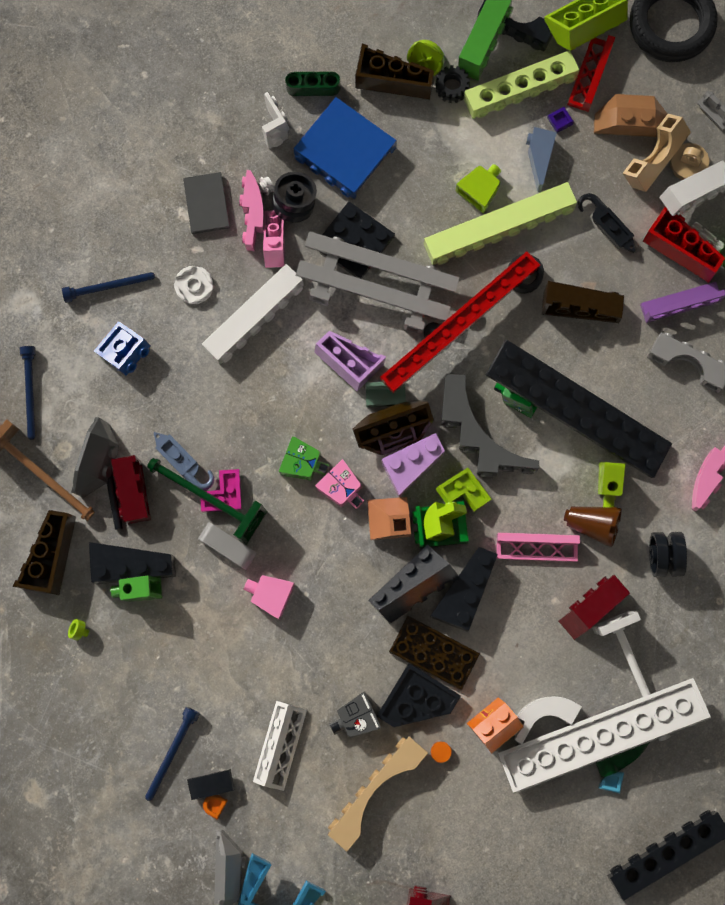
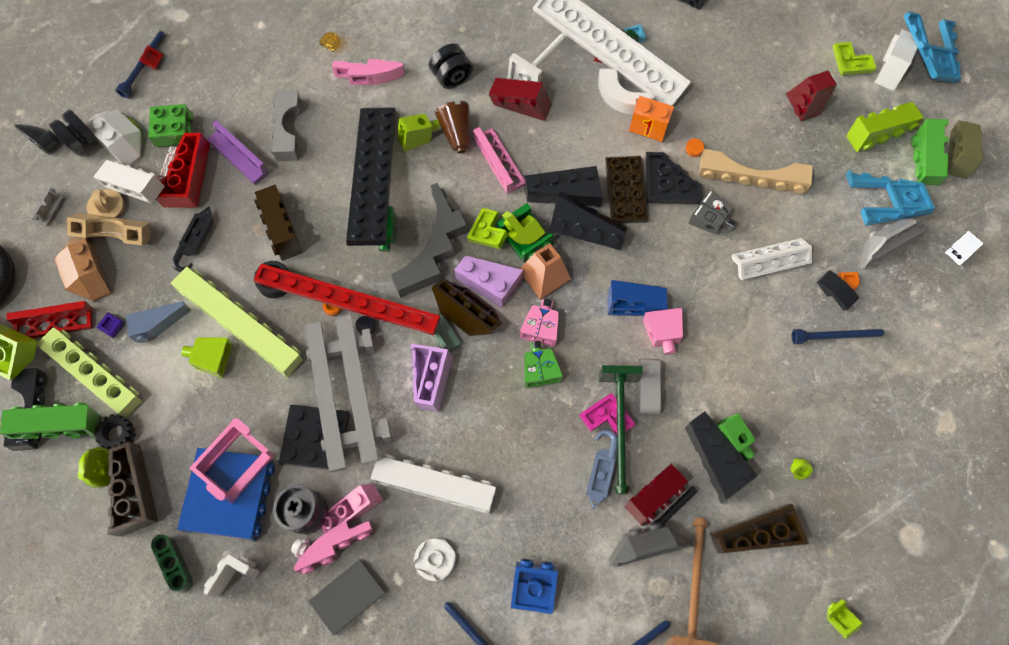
camera: 125 degrees left, 10 degrees down
none -> bright pink piece [190,418,274,504]
none -> blue wedge [607,280,668,316]

